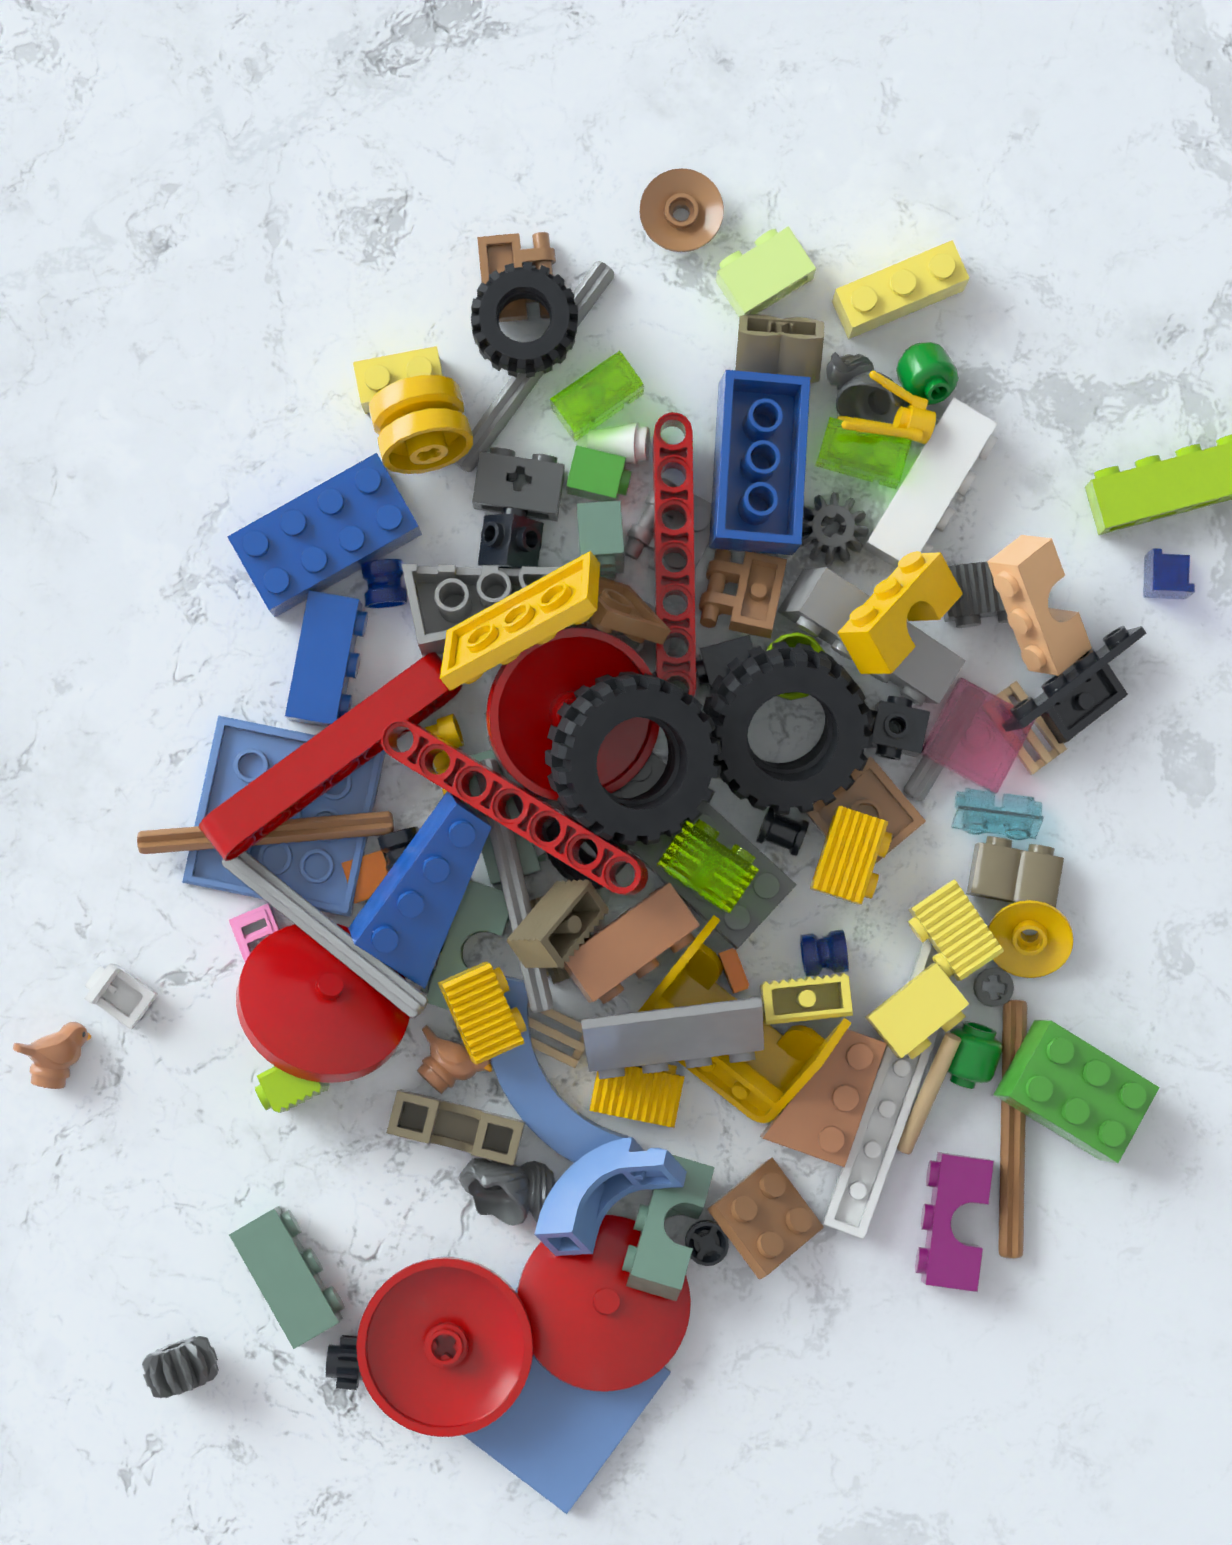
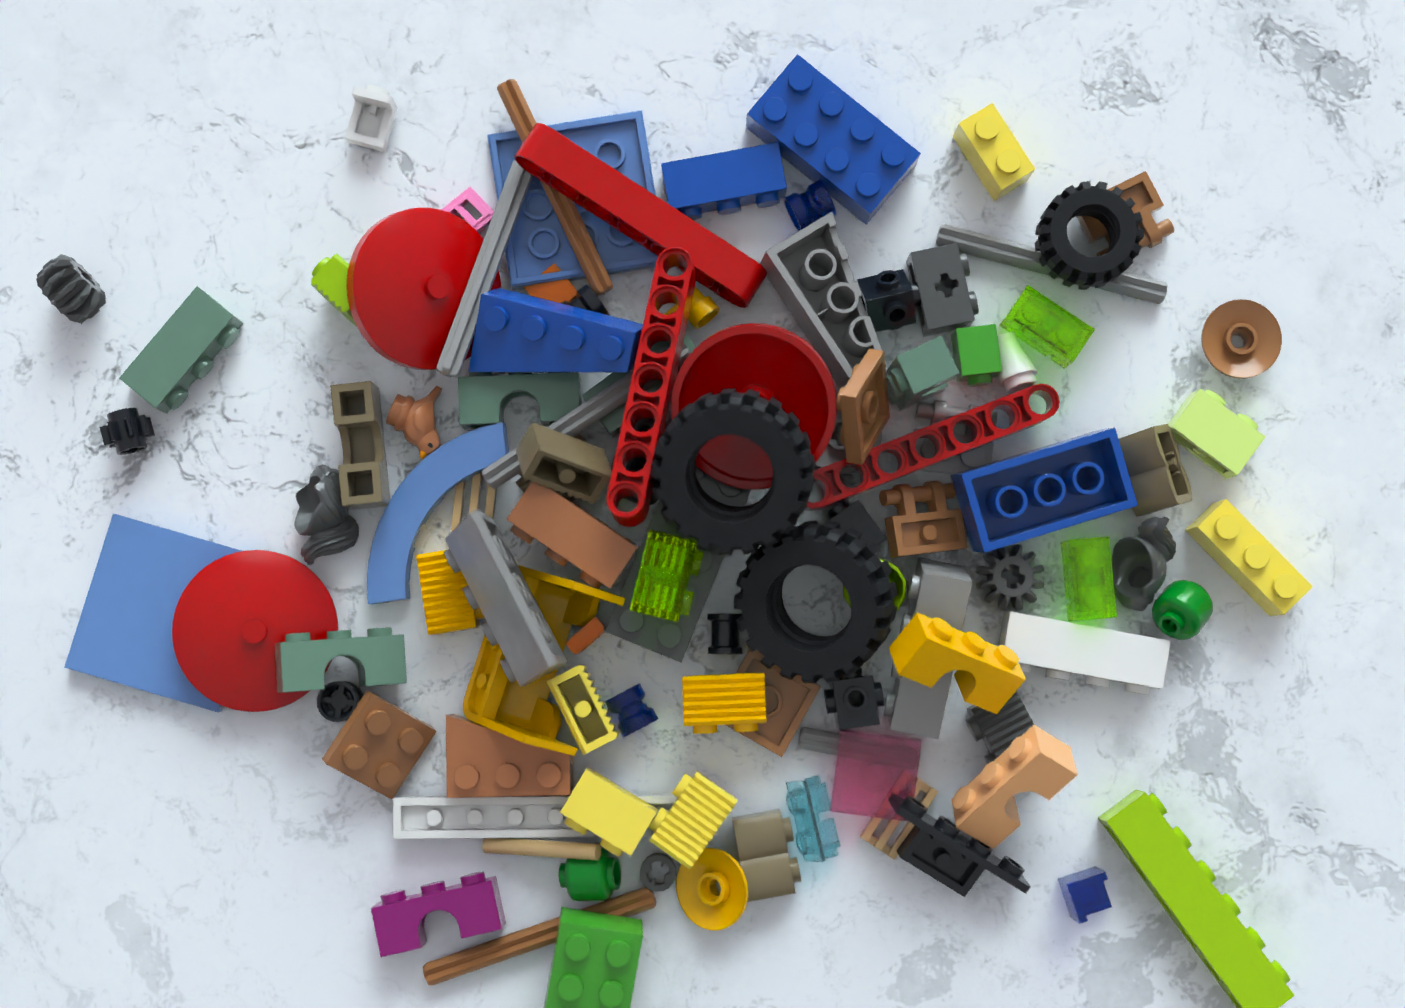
camera: 70 degrees right, 0 degrees up
nougat animal [13,1022,91,1089] -> none
red dish [357,1257,534,1437] -> none
yellow wheel [369,375,473,474] -> none
yellow brick [438,962,527,1065] -> none
yellow plate [440,551,600,691] -> none
medium blue arch [534,1137,687,1256] -> none
yellow plant [836,371,936,444] -> none

